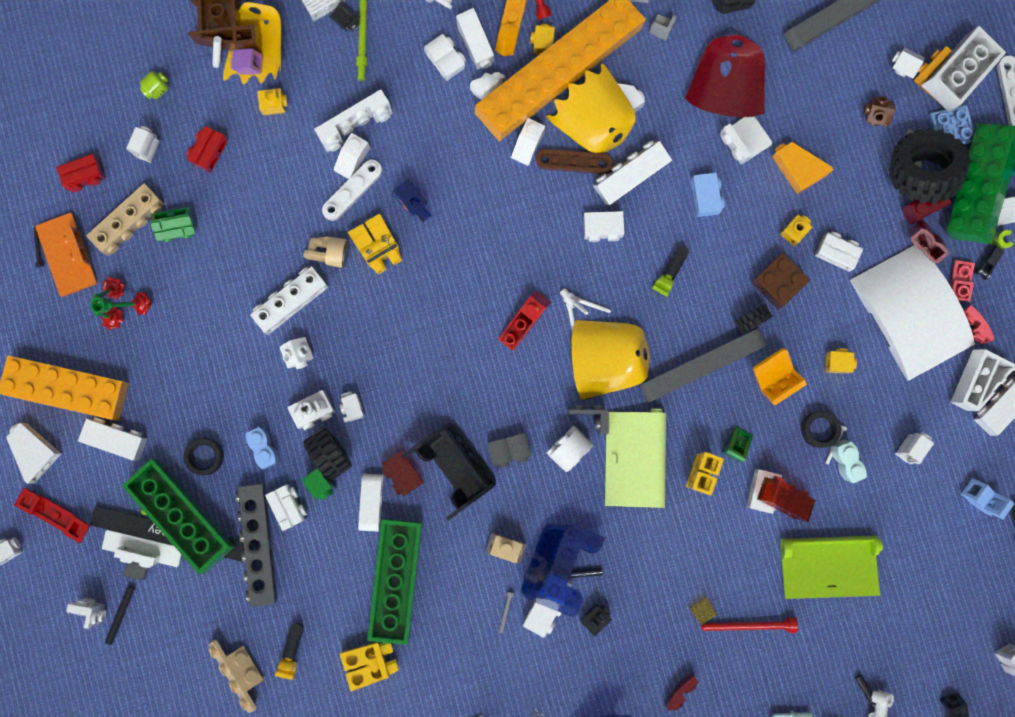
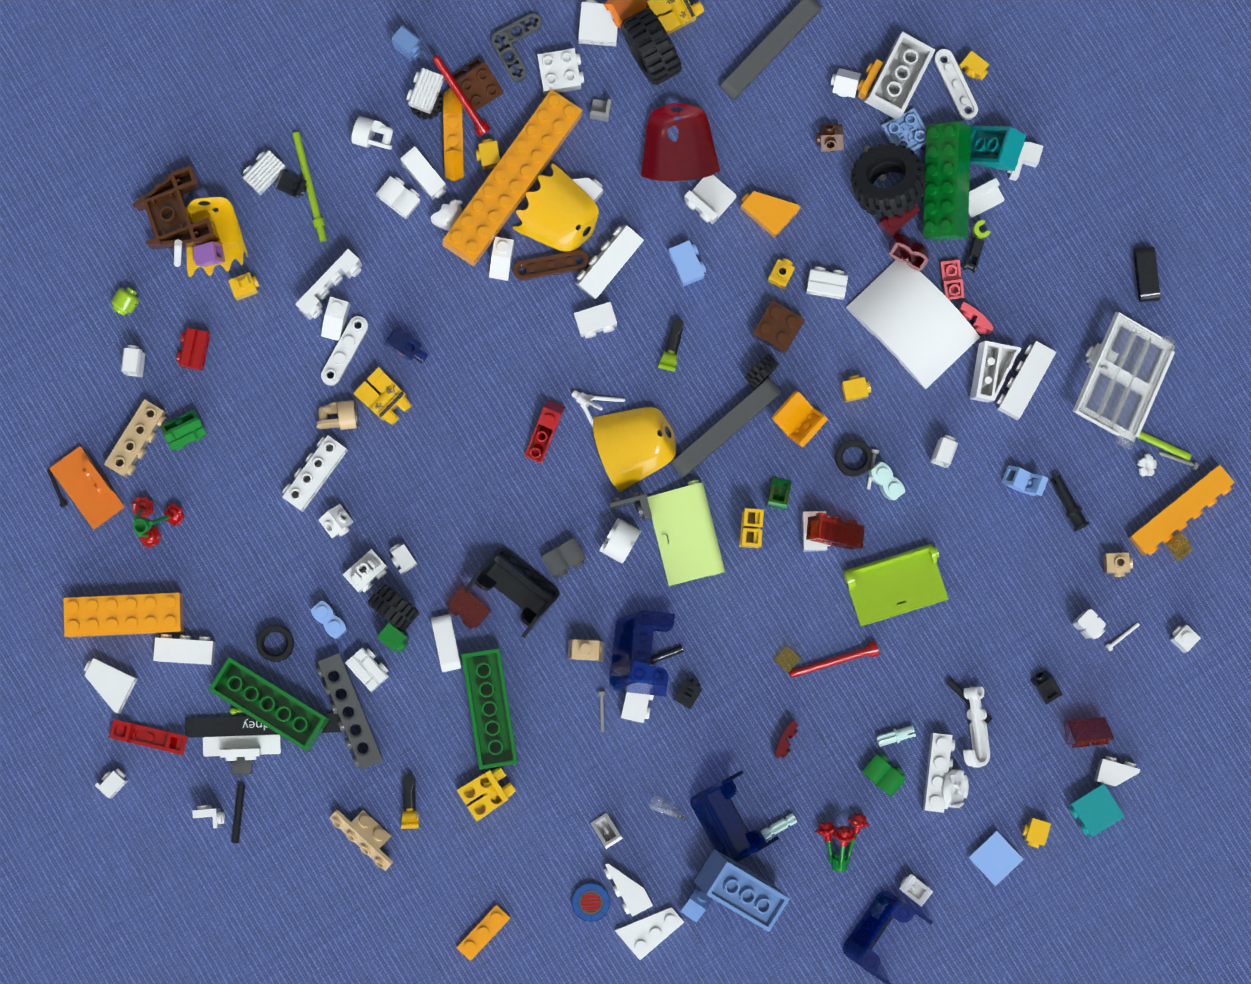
camera: 15 degrees left, 0 degrees up
red brick [56,154,106,192] -> none

